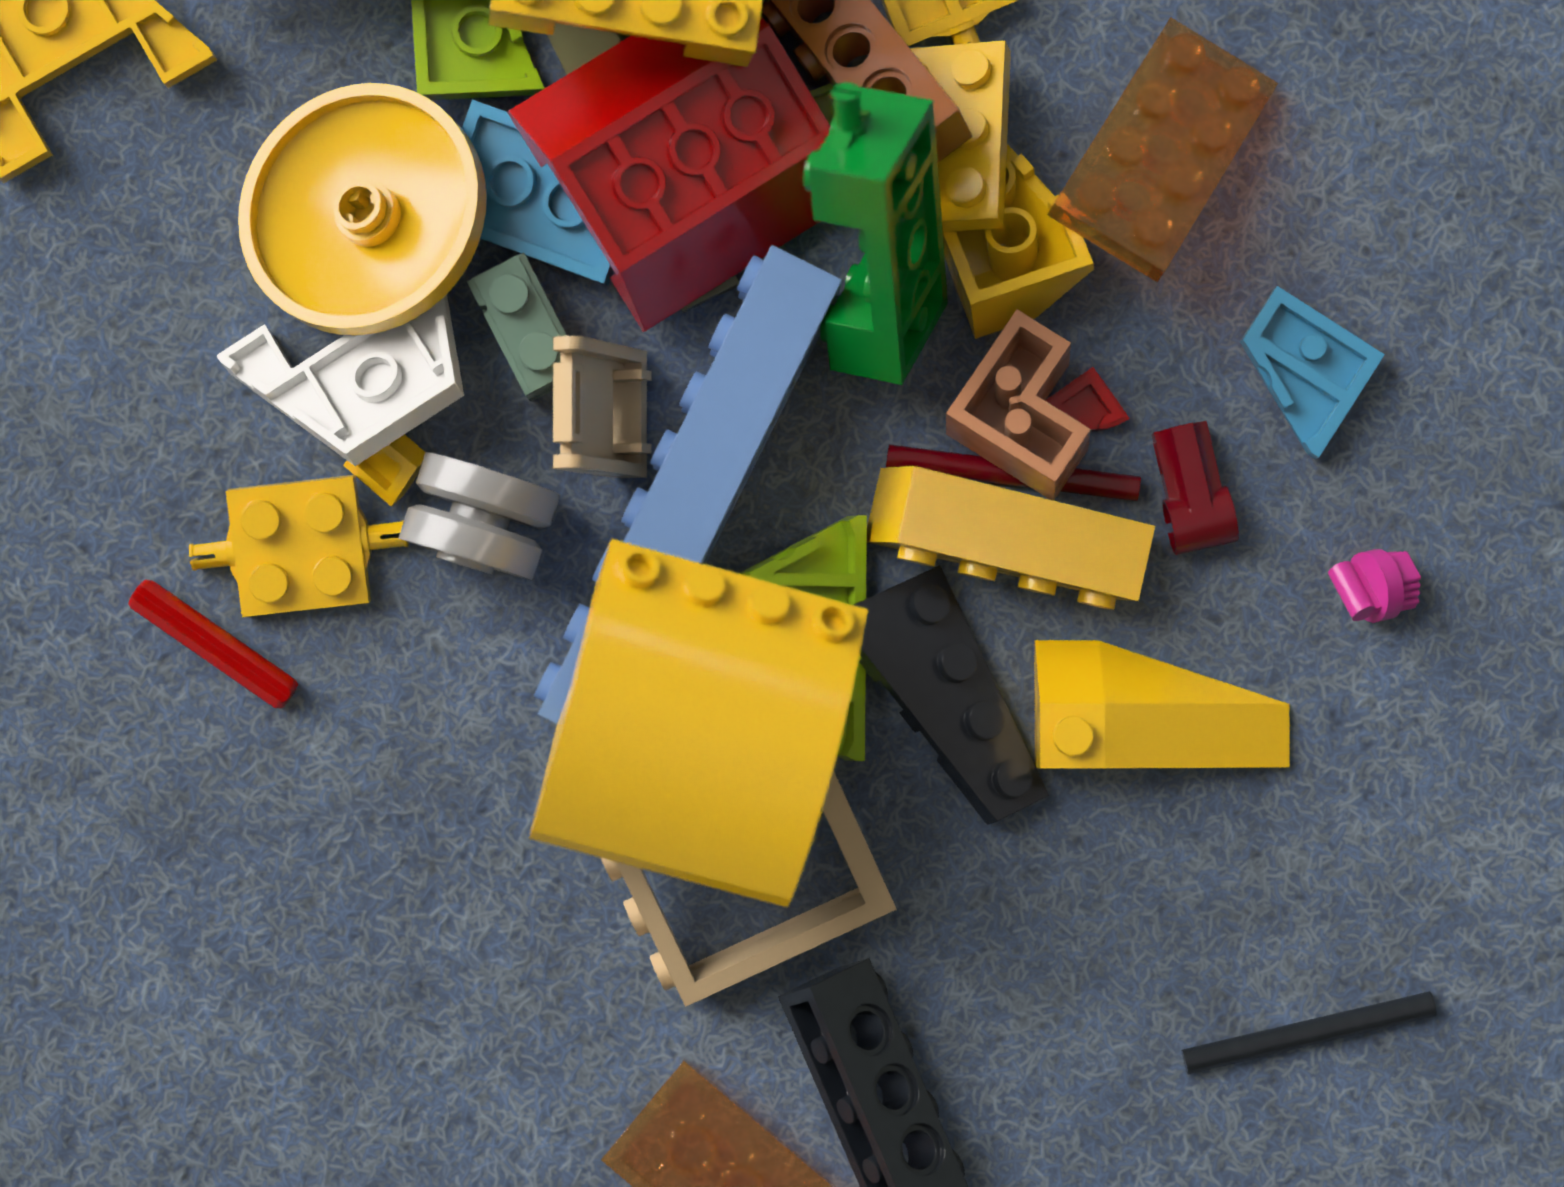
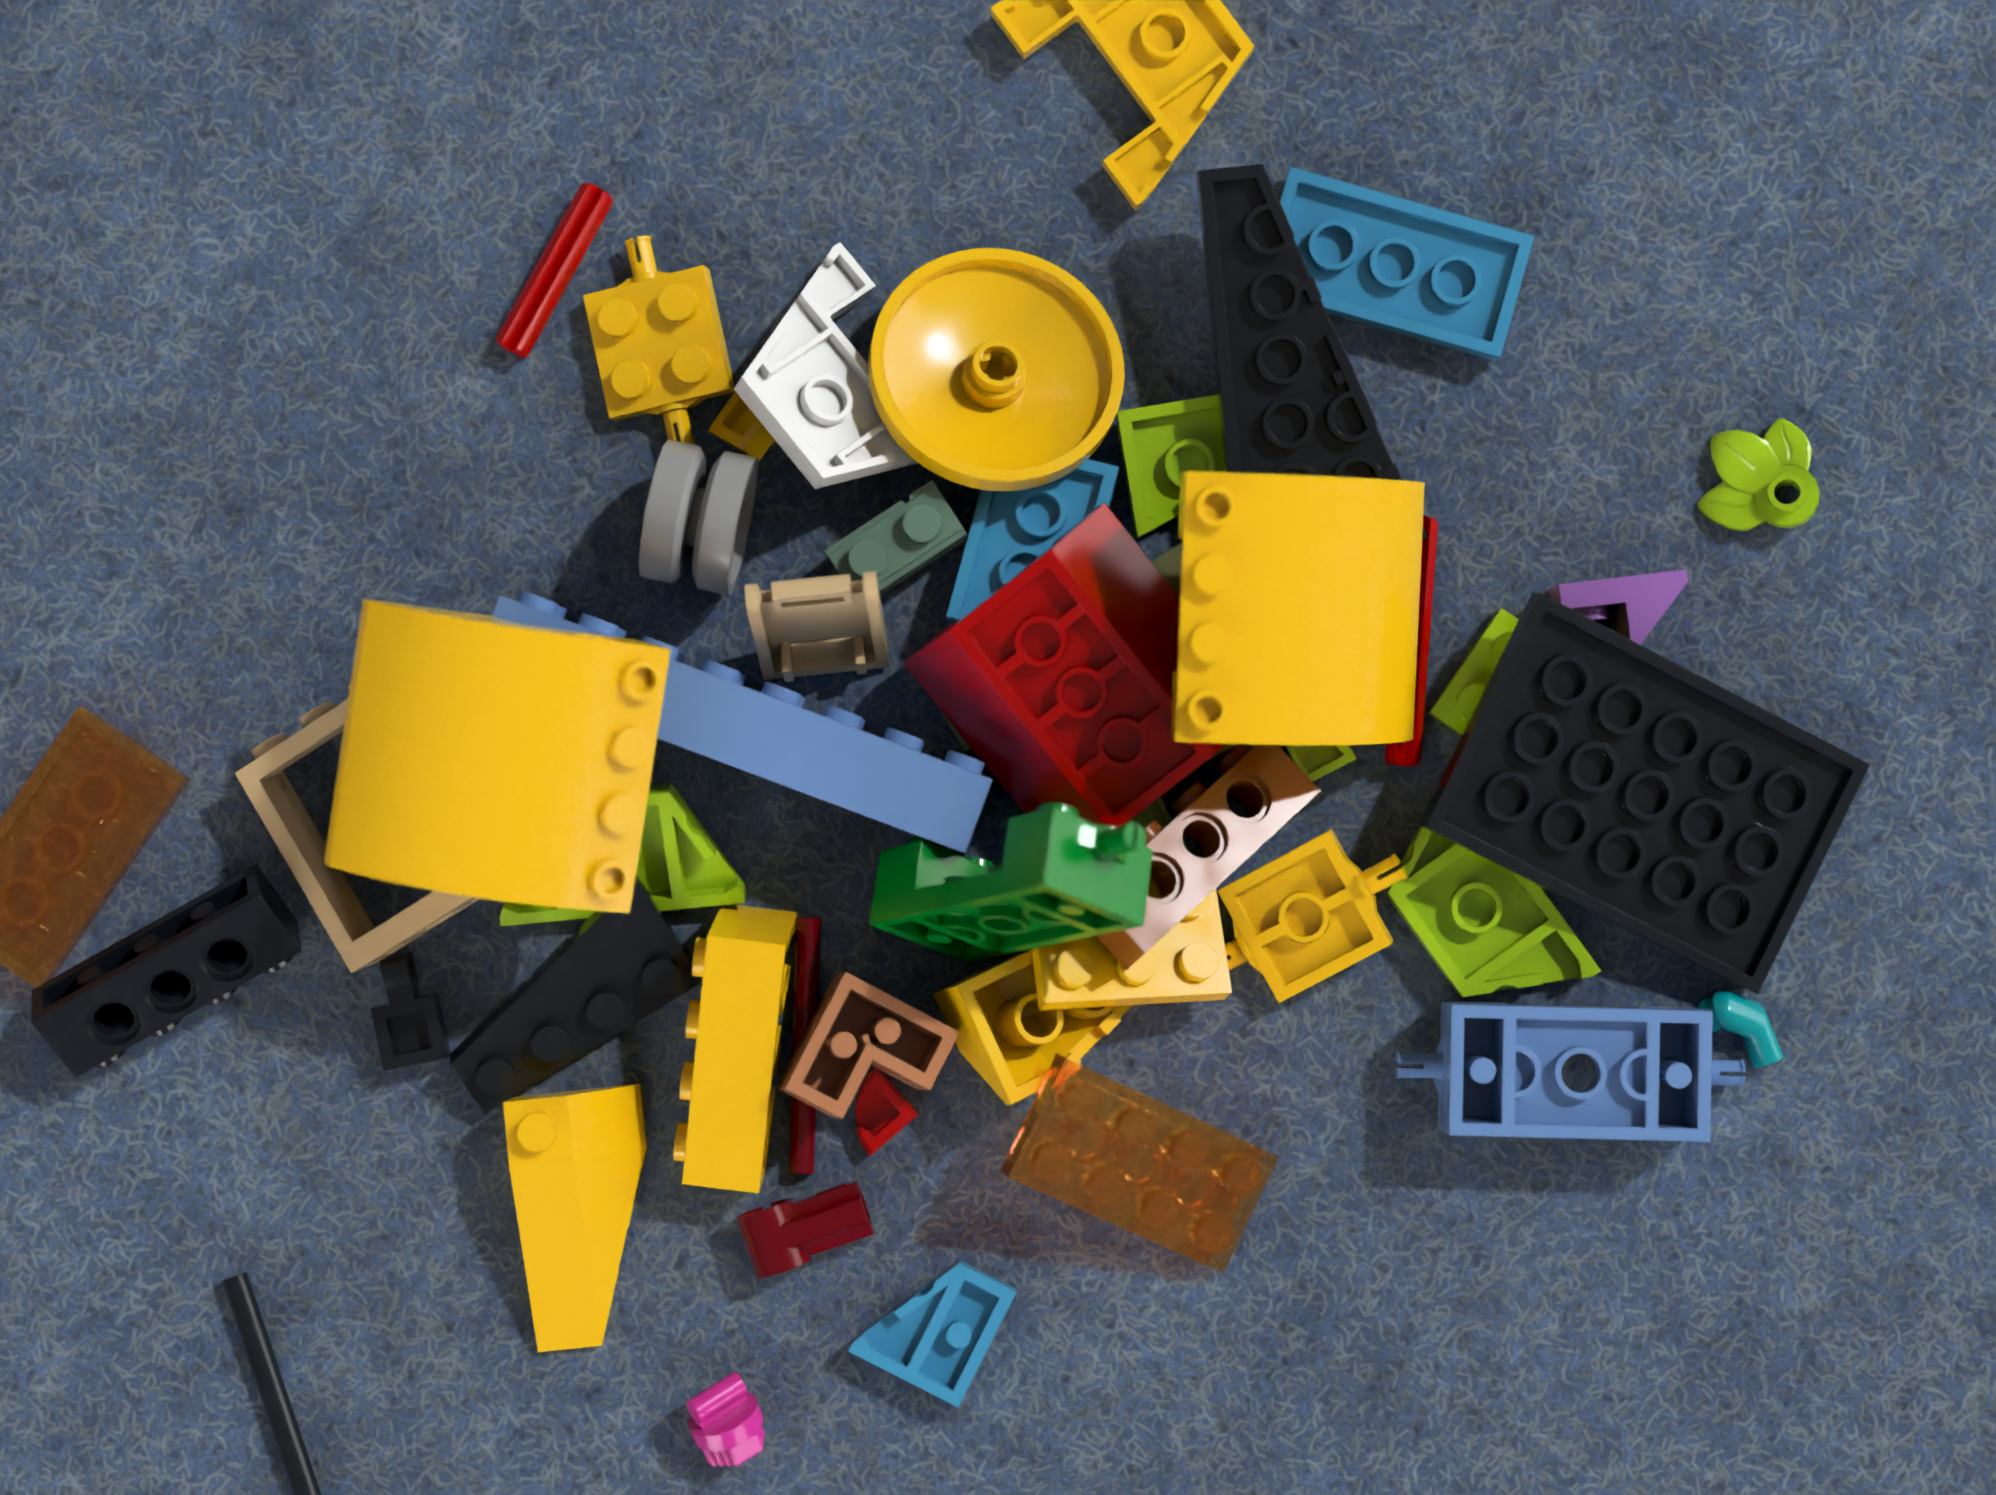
camera: 85 degrees right, 0 degrees up
none -> black plate [370,952,451,1071]

